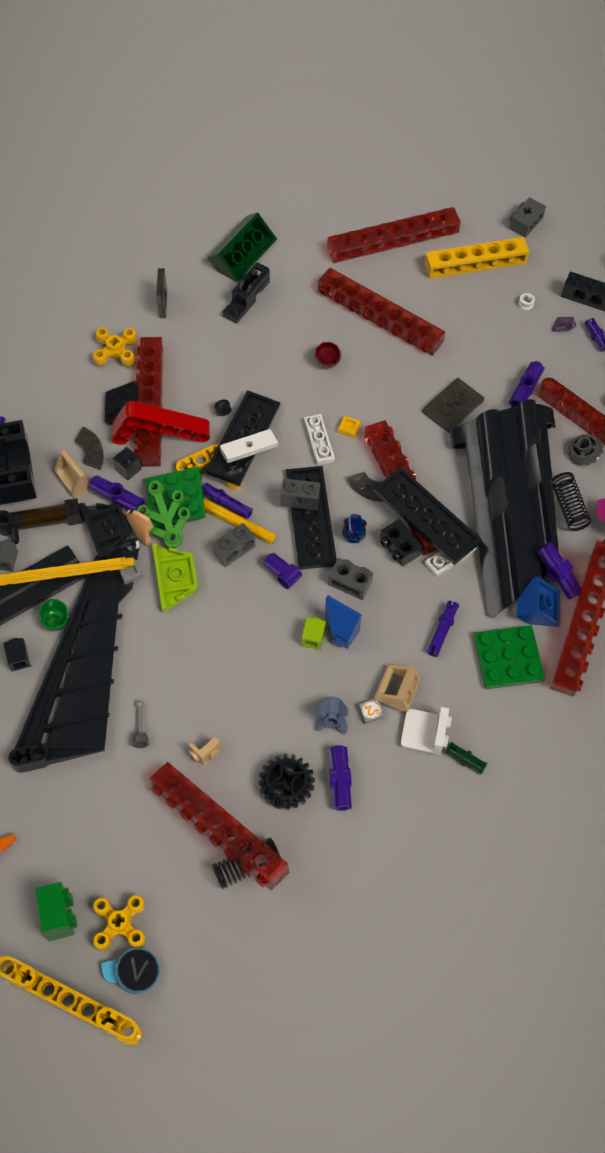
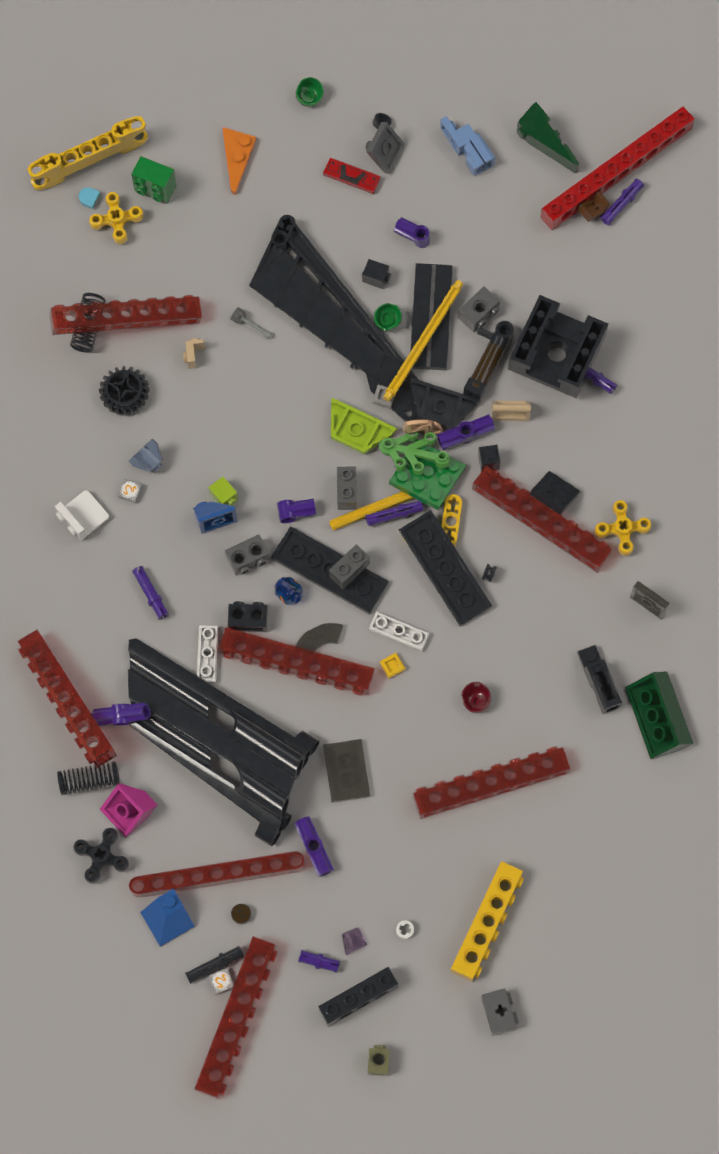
camera: 130 degrees right, 10 degrees up
clear smoke tile [75,427,104,470] -> none
red beam [111,401,210,445] -> none
black tile [115,948,160,994] -> none
white tile [220,429,278,463] -> none
clear red brick [327,207,461,263] -> none
dark purple piece [329,745,352,811] -> none
black tile [374,467,482,566] -> none
tan tile [374,664,421,712] -> none
dark green pin [445,742,488,774] -> none
green plate [473,625,545,690] -> none
blue slope [516,576,560,627] -> none
black piece [552,472,592,531] -> none
dark grey piece [568,434,604,466] -> none

